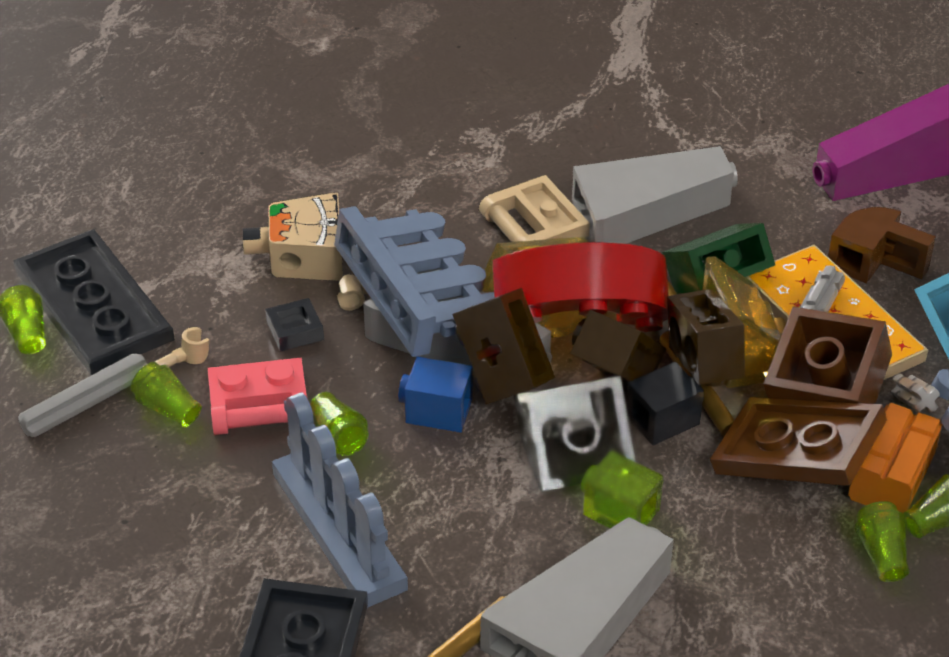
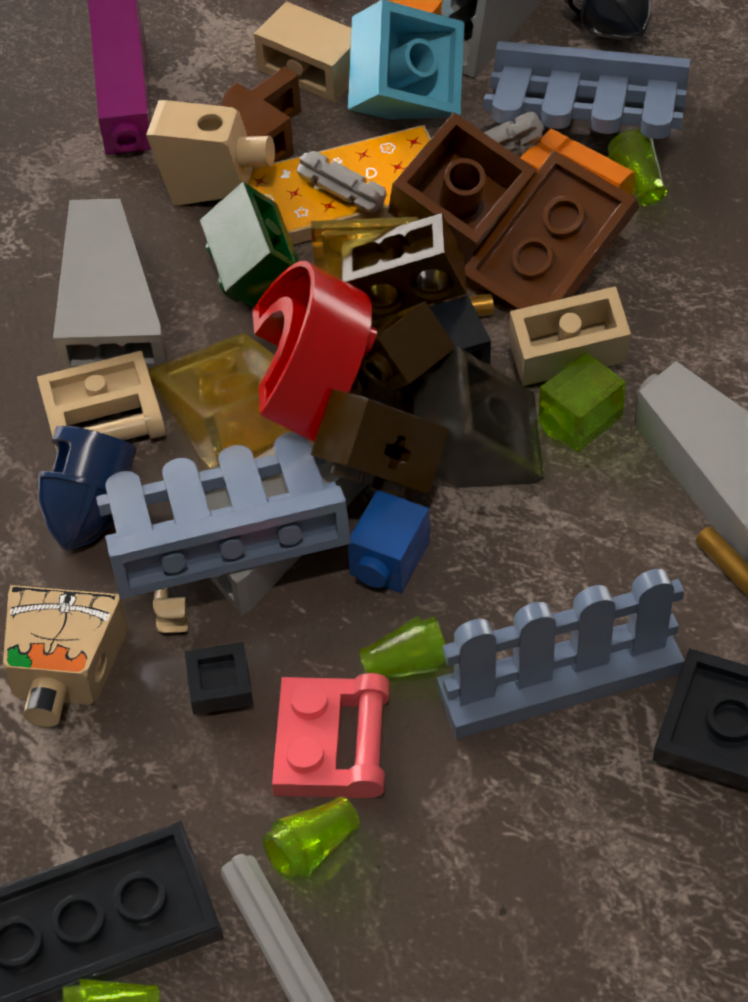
camera: 75 degrees left, 10 degrees up
tan hand [148,327,209,376] -> none
clear neon green cone [854,501,910,582] -> none
none -> dark blue helmet [38,425,137,550]
none -> tan torso [146,100,275,205]
none -> tan brick [508,286,631,387]

